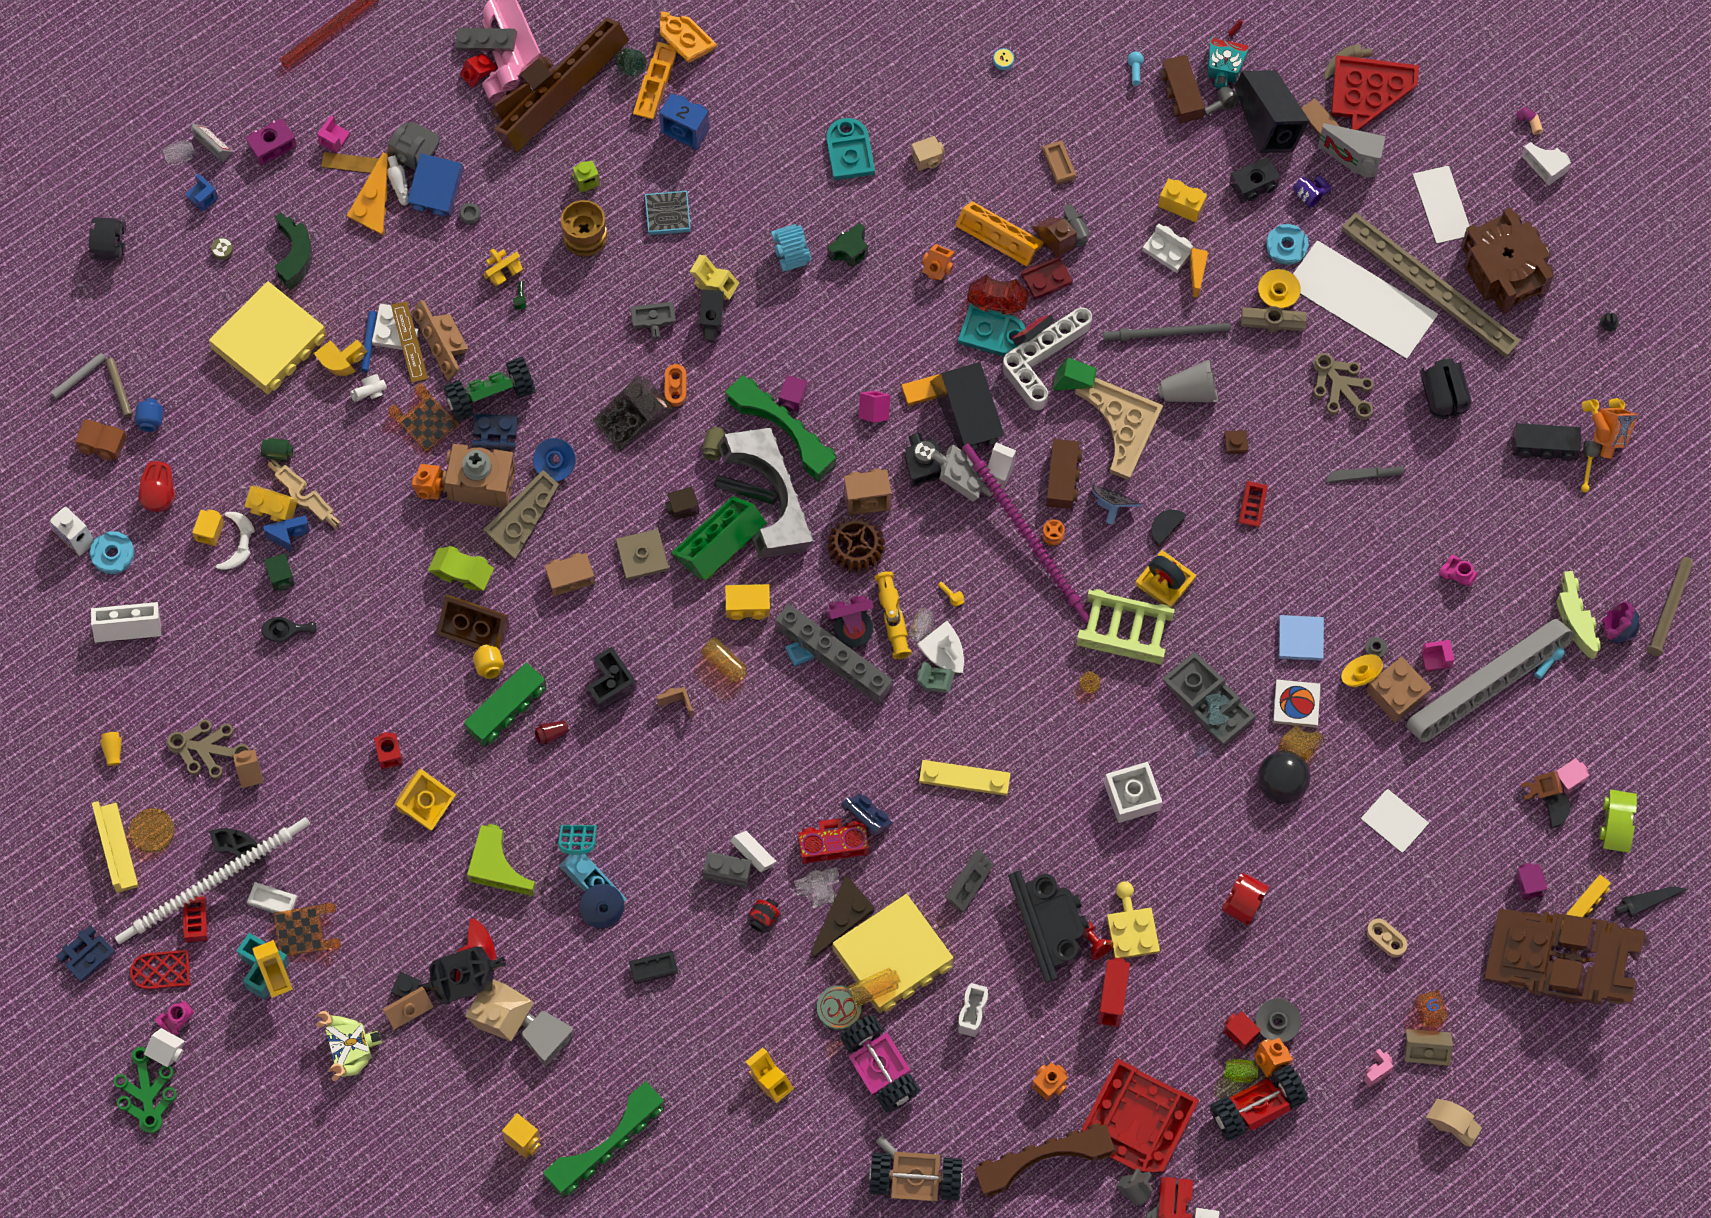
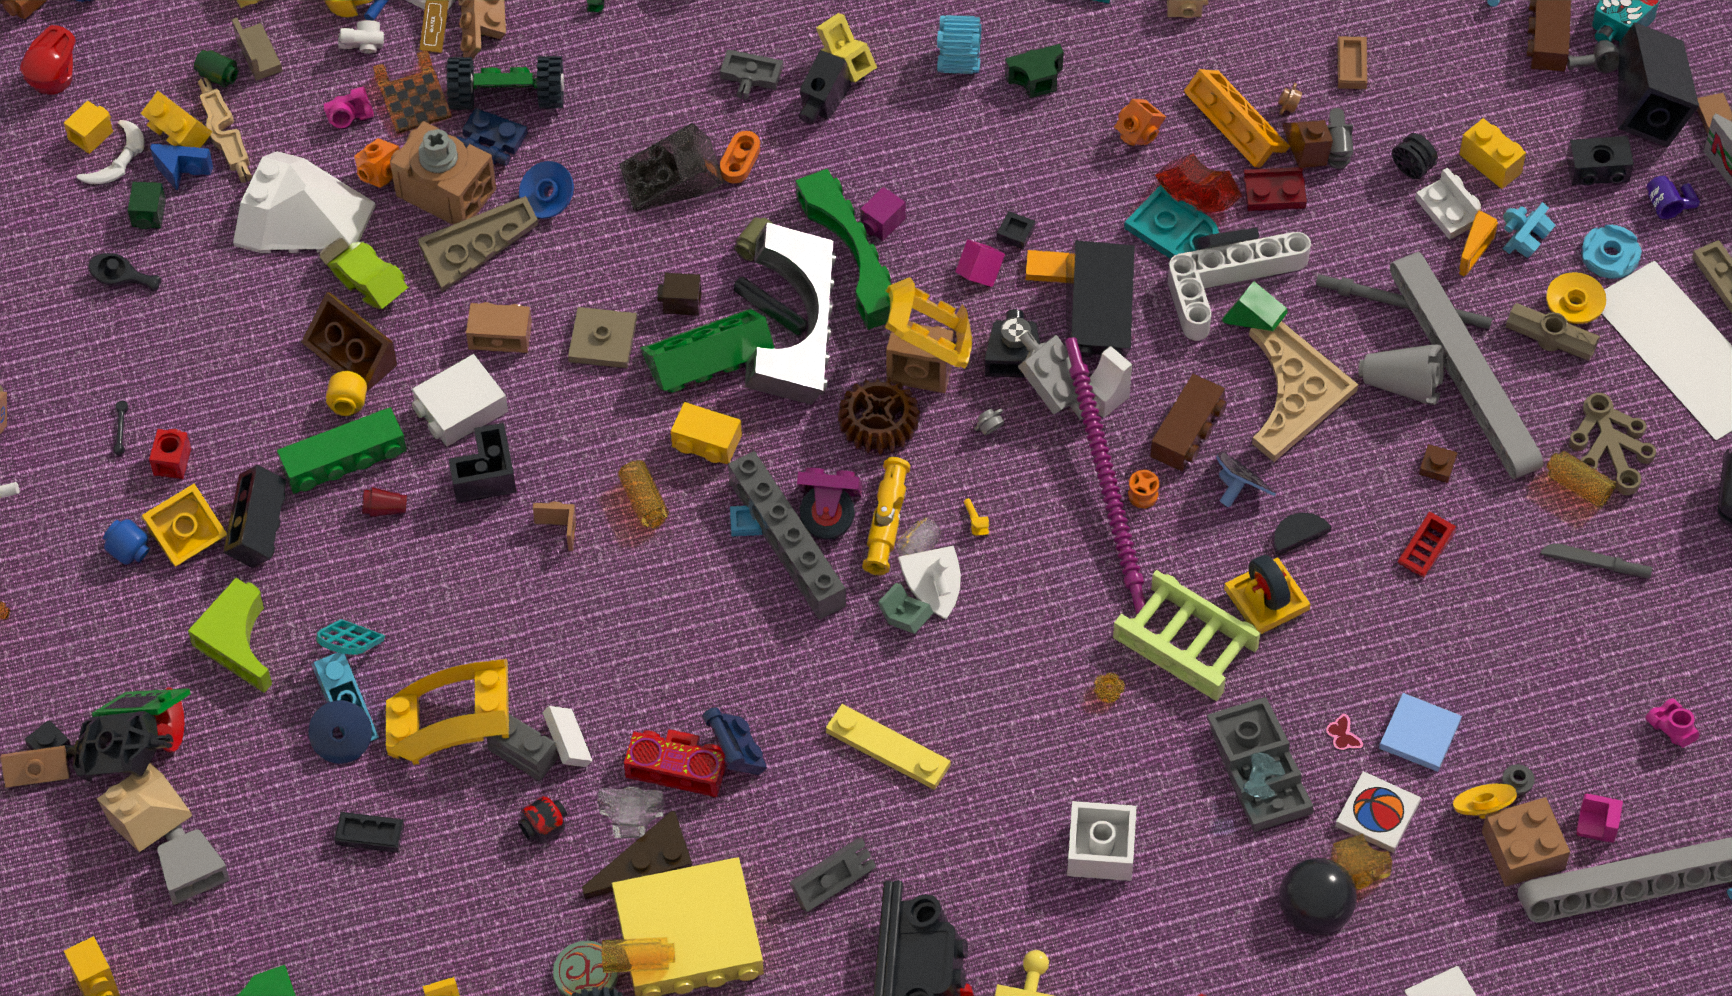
camera: 25 degrees right, 10 degrees down
none -> green container [91,688,191,717]
none -> blue head [102,519,150,565]
none -> black hinge [113,400,129,455]
none -> black brick [223,465,287,568]
none -> dark tan panel [232,18,283,81]
none -> white wedge [233,151,376,253]
none -> dark tan tile [318,238,349,265]
none -> dark pink plate [324,86,374,128]
none -> yellow wedge [386,658,509,765]
none -> white brick [412,354,508,447]
none -> yellow wedge [885,277,972,369]
none -> light grey plate [974,409,1005,436]
none -> black plate [996,211,1035,250]
none -> medium nougat plate [1278,82,1302,115]
none -> dark red sticker [1326,714,1363,750]
none -> light grey beam [1389,252,1544,479]
none -> black wheel [1392,133,1438,179]
none -> medium azure hips [1503,202,1555,258]
none -> clear yellow brick [1546,451,1617,508]

